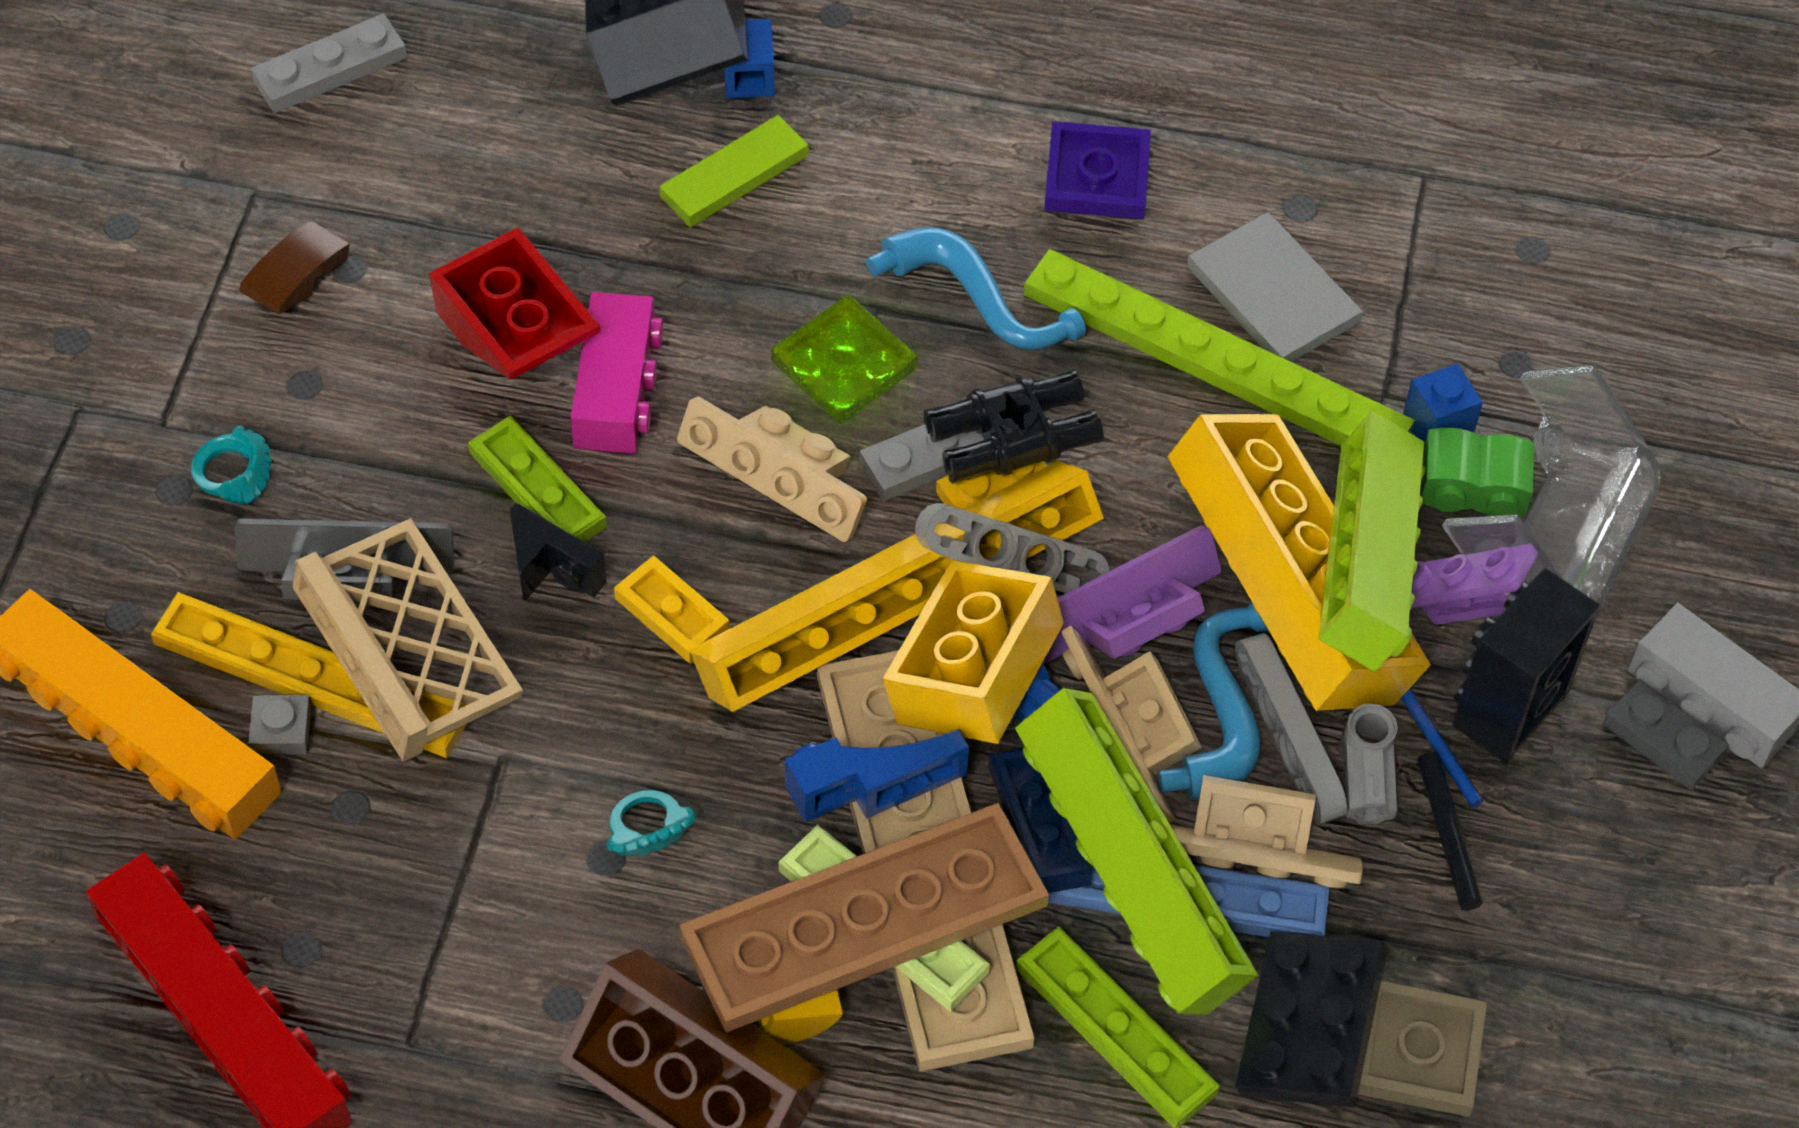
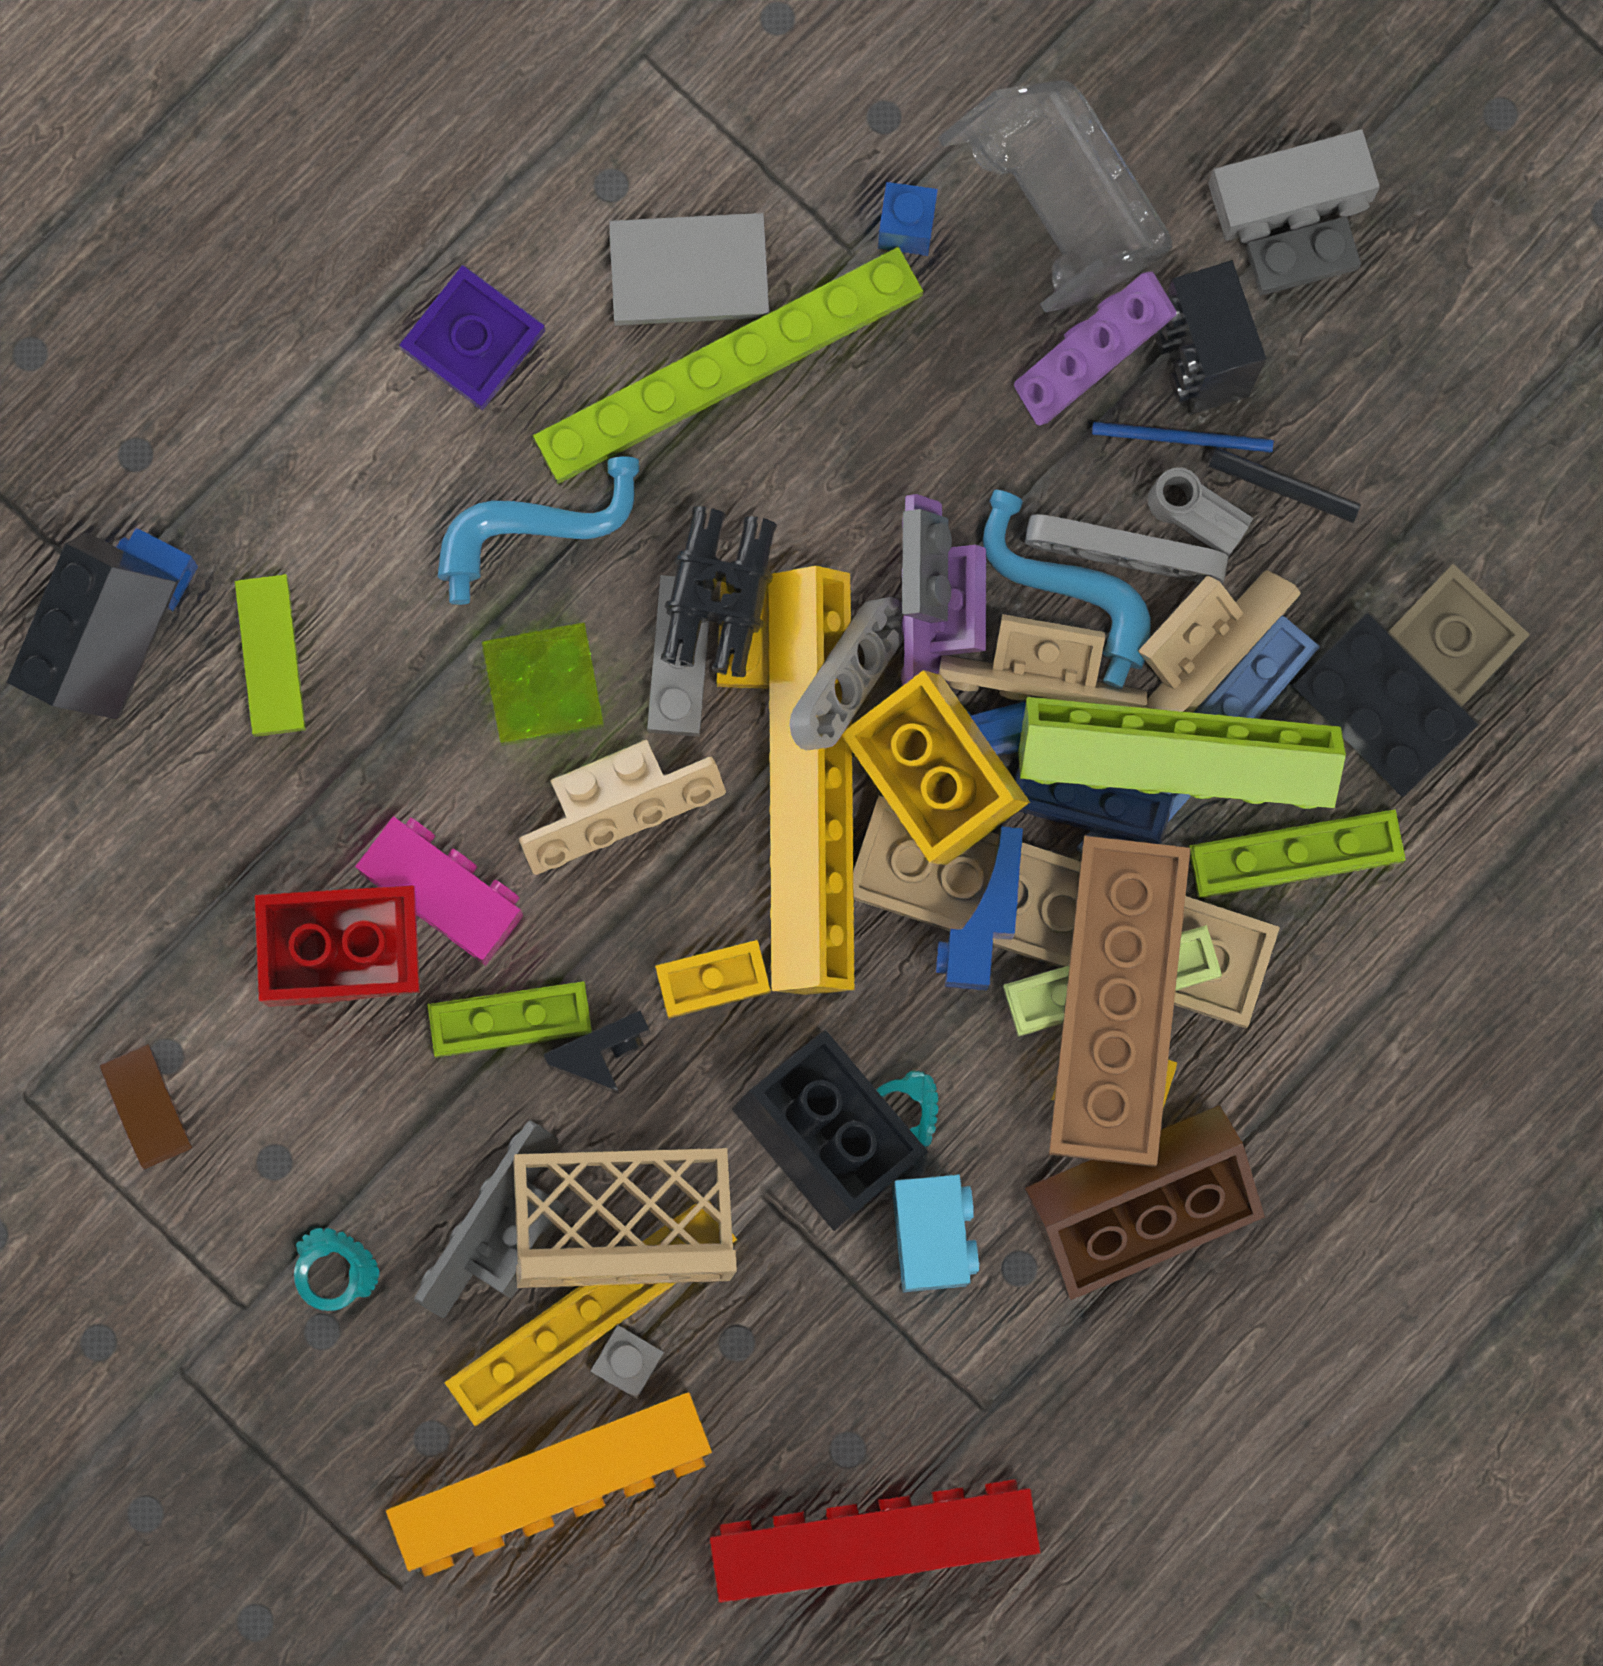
camera: 60 degrees left, 25 degrees up
yellow brick [1167,414,1431,711] -> none
lime brick [1319,410,1426,672] -> none
bright green brick [1420,428,1534,520] -> none
none -> black slope [732,1029,928,1231]
none -> medium azure brick [892,1175,979,1293]
none -> dark grey plate [902,509,952,623]

